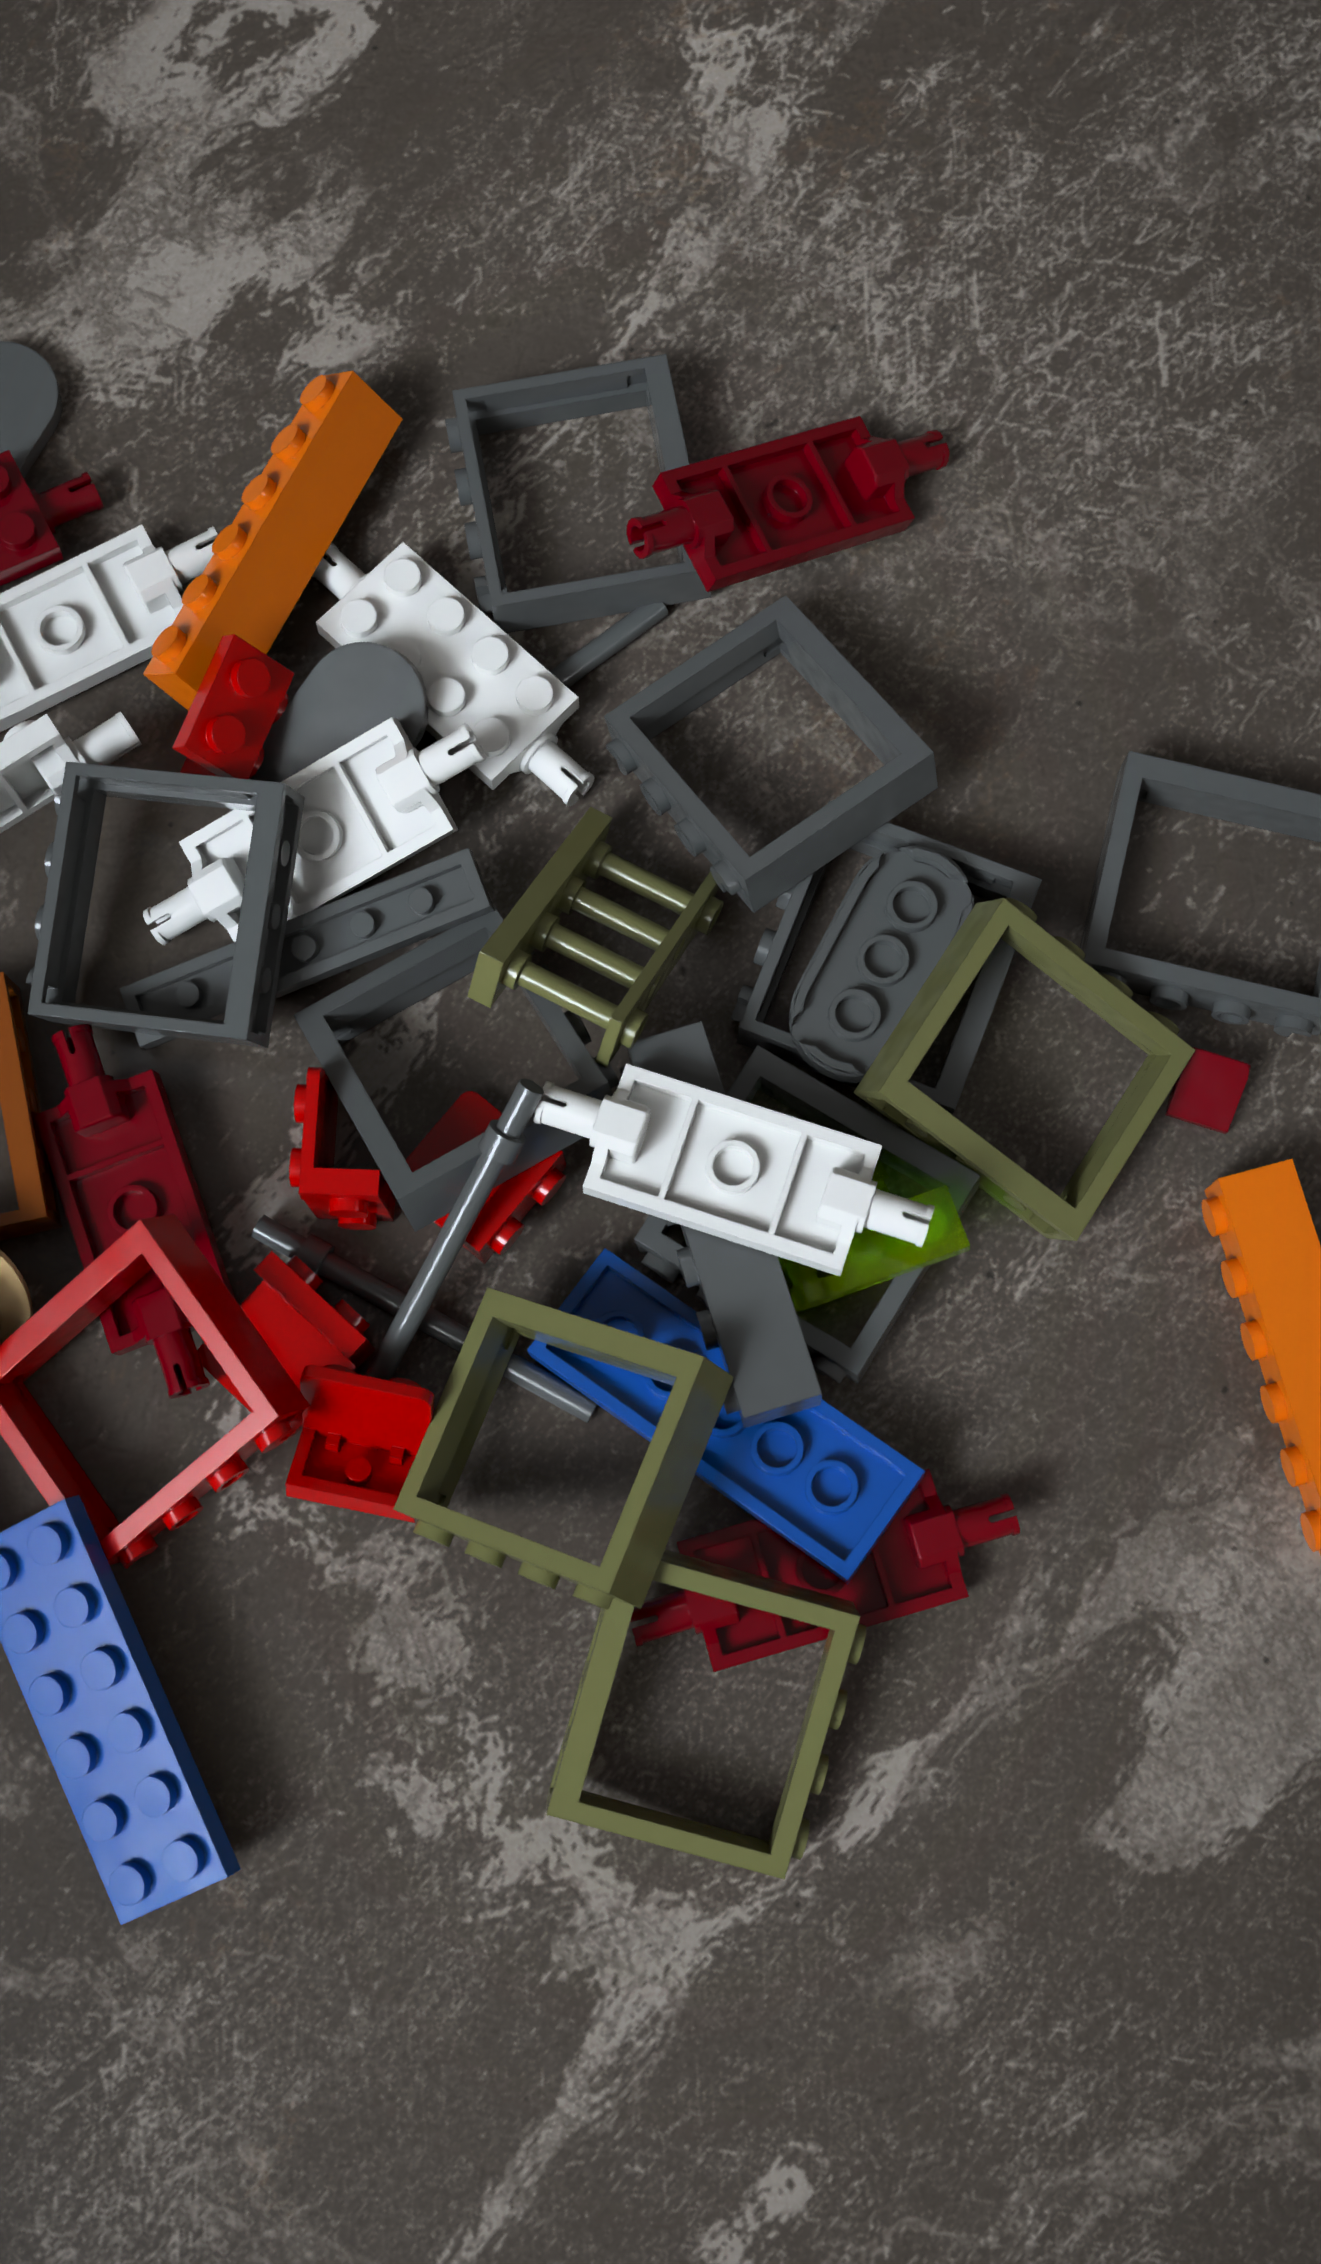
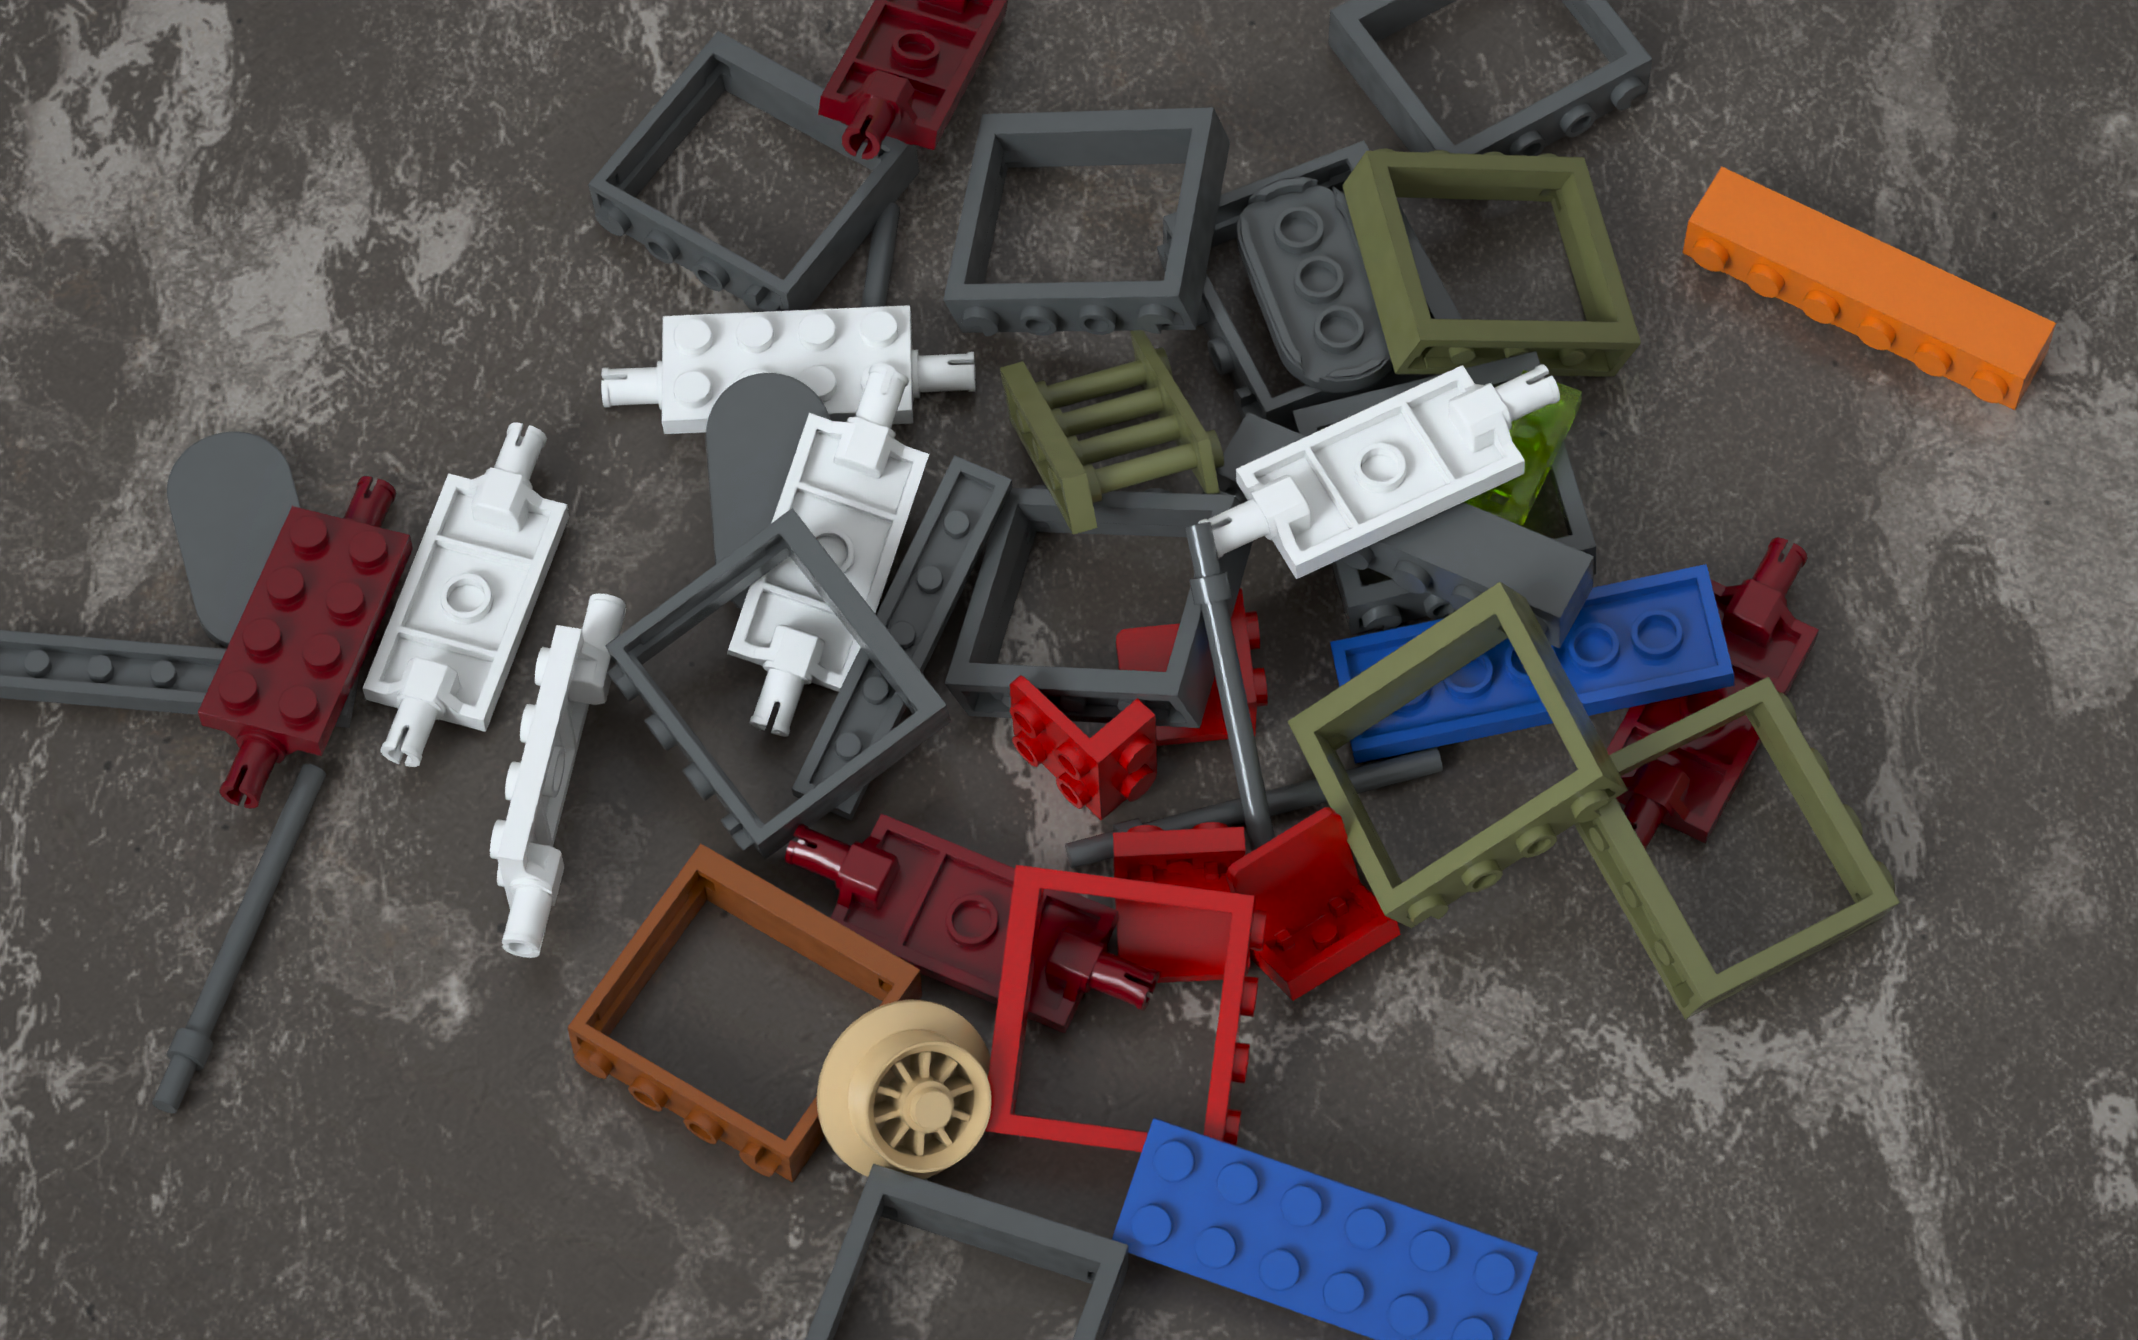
camera: 45 degrees left, 15 degrees down
orange brick [143,371,403,711] -> none
red bracket [172,634,295,779] -> none
dark red slope [1165,1047,1251,1134] -> none

